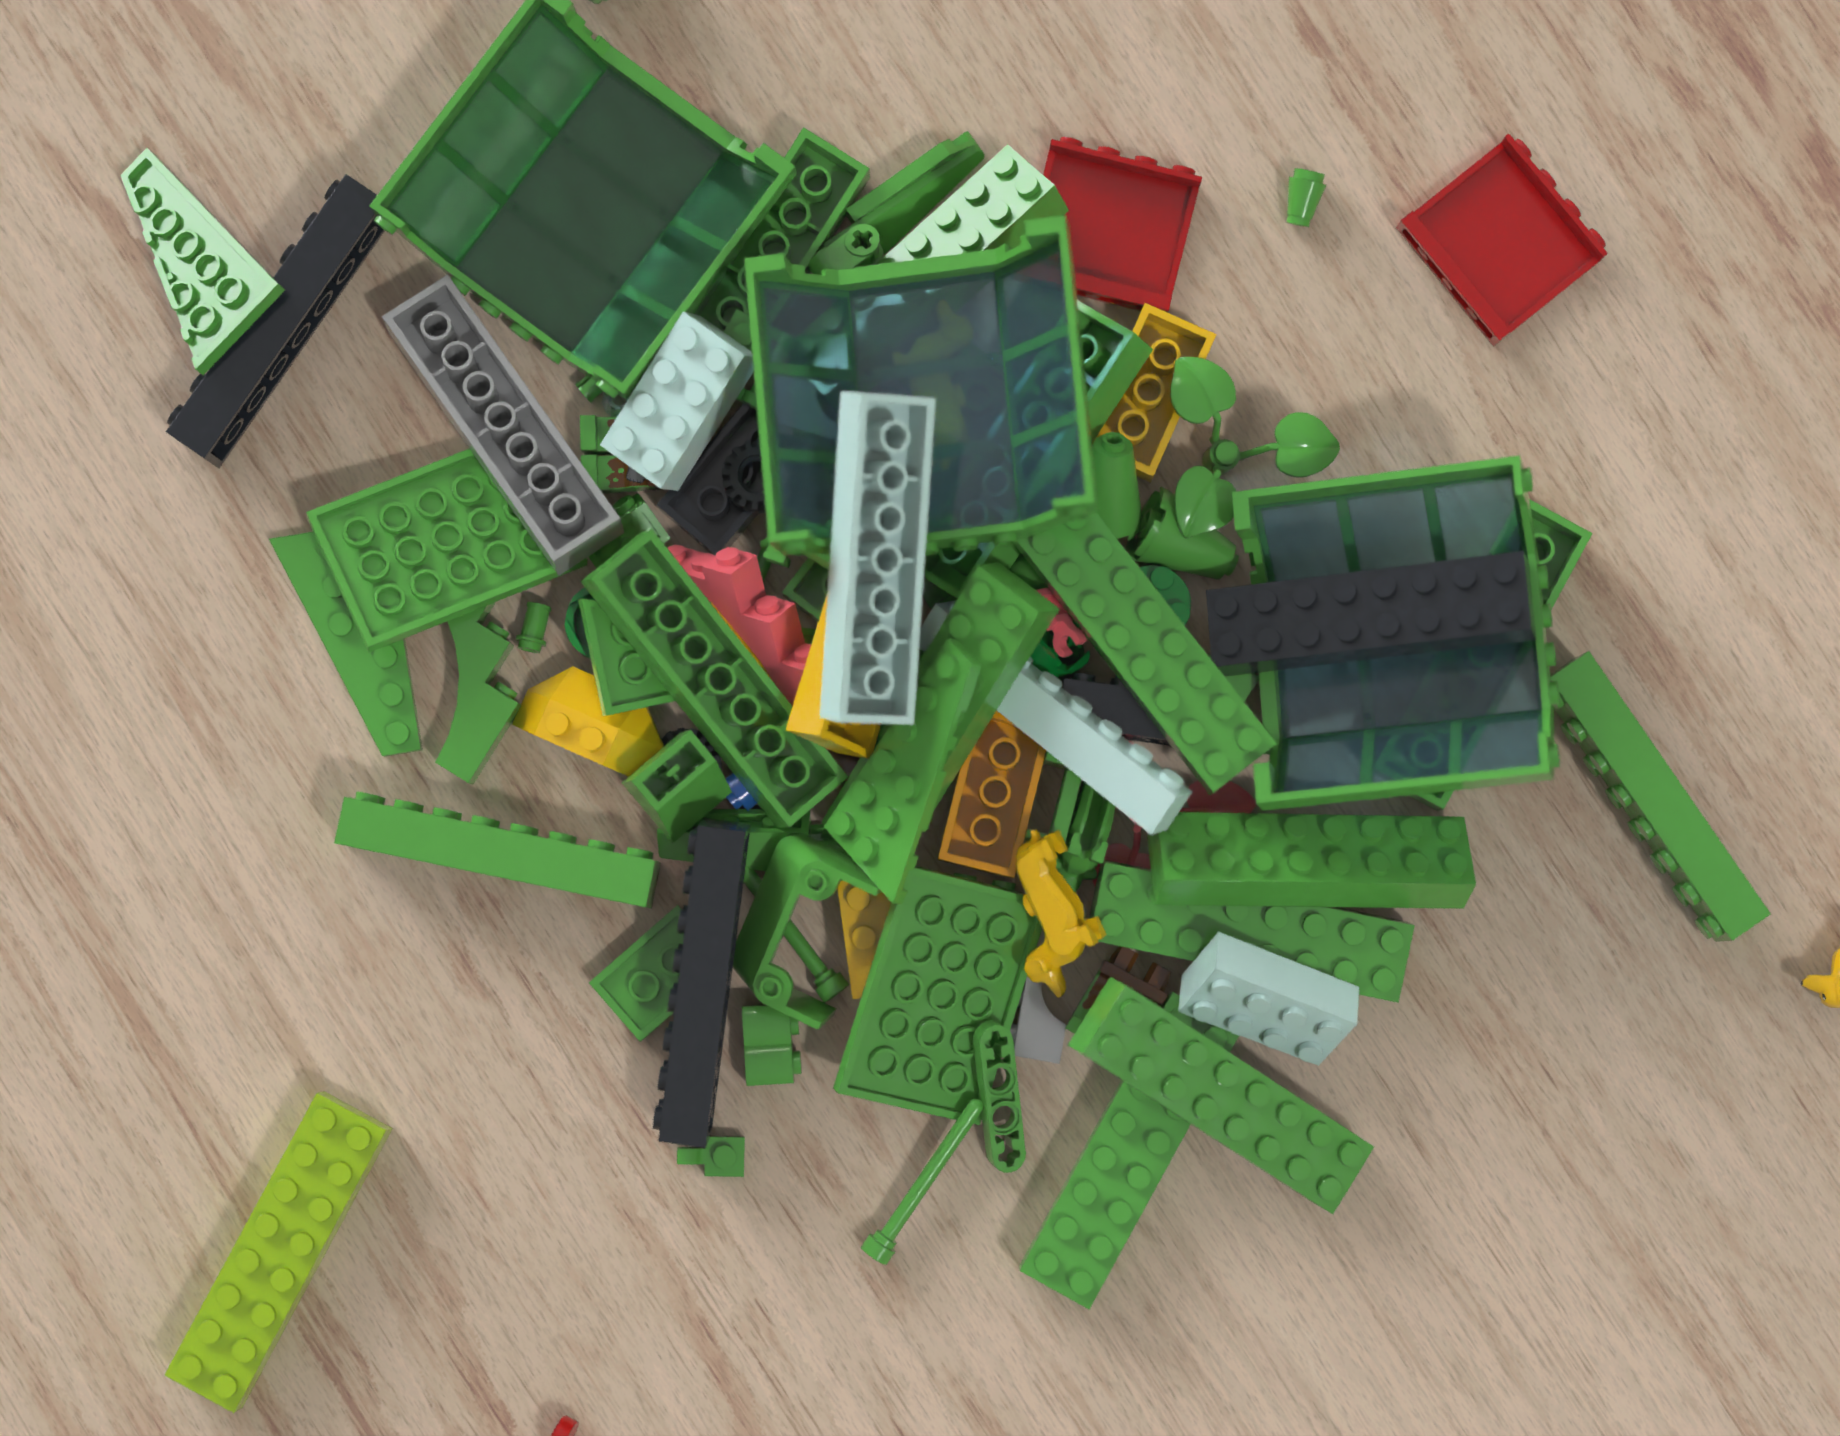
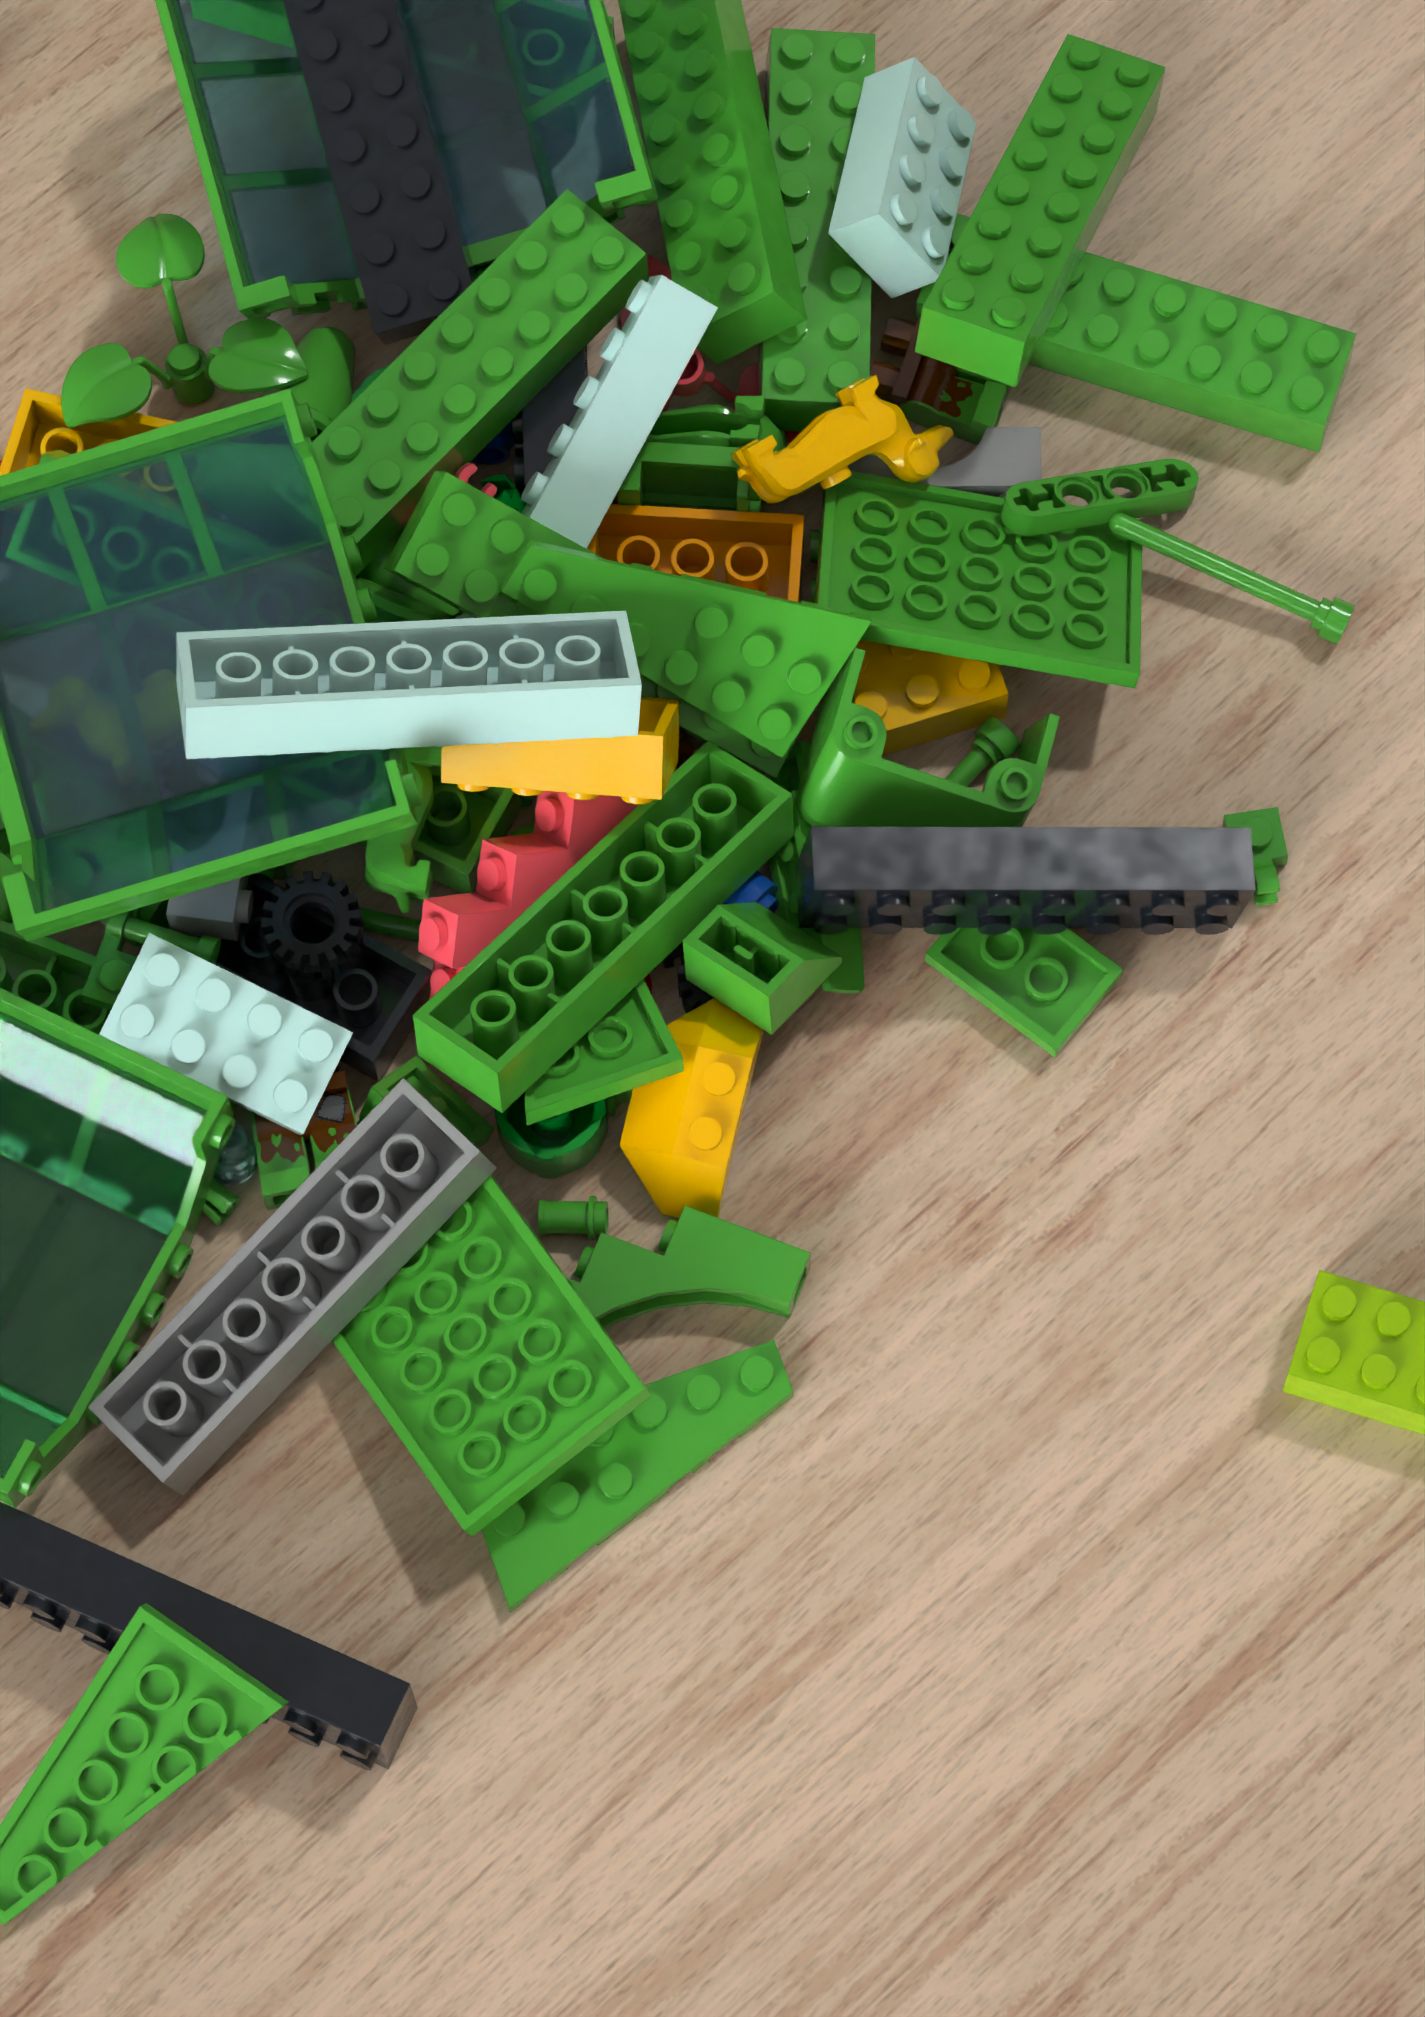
camera: 100 degrees left, 15 degrees down
bright green brick [334,791,661,909] -> none
bright green brick [742,1005,802,1086] -> none

